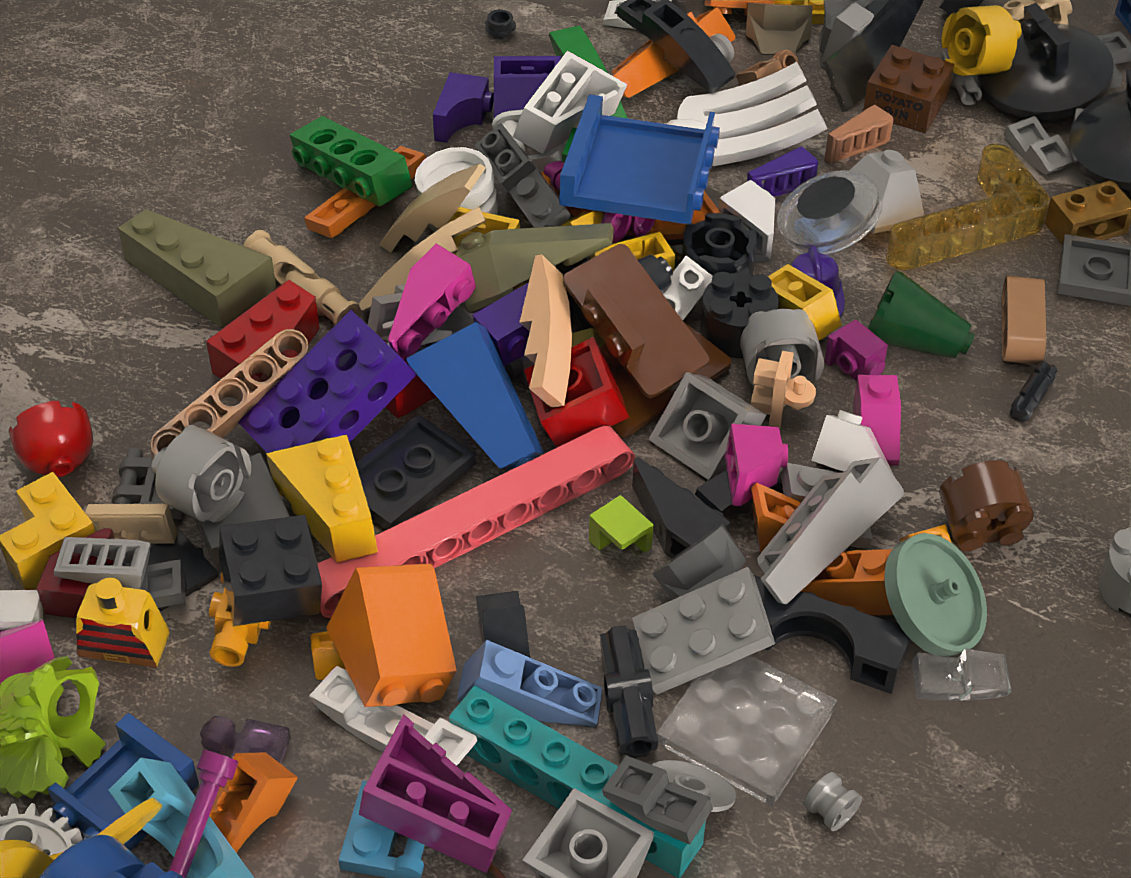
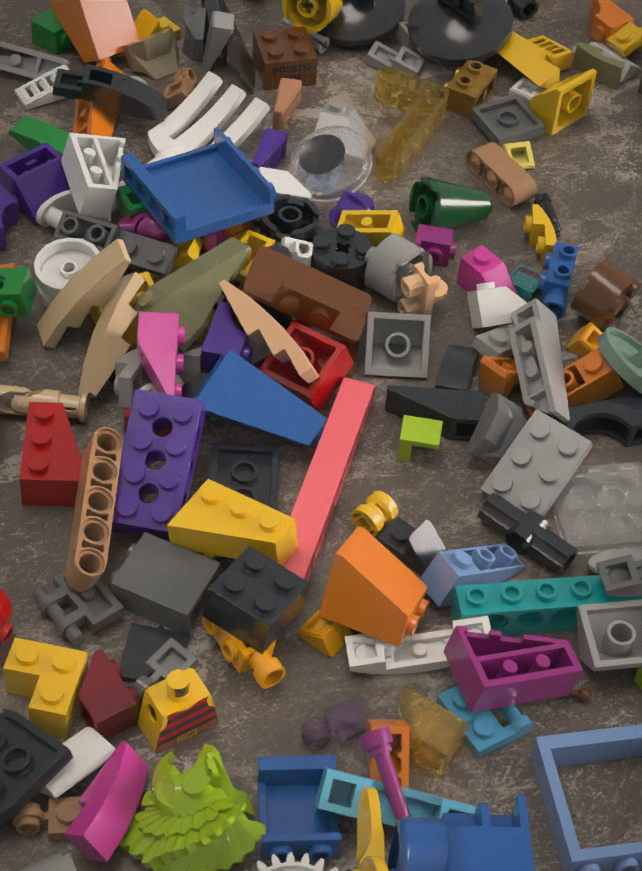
camera: 45 degrees left, 0 degrees up
light grey slope [54,537,151,589] -> none
tan plate [85,504,177,543] -> none
light grey brick [151,425,251,523] -> none
dark pink slope [725,424,788,506] -> none
none -> yellow wheel [351,490,398,537]
none -> clear yellow slope [398,685,469,775]
none -> light yellow slope [501,141,535,170]
none -> teal tile [510,264,541,300]
none -> yellow slope [523,204,557,266]
none -> blue brick [537,242,579,320]

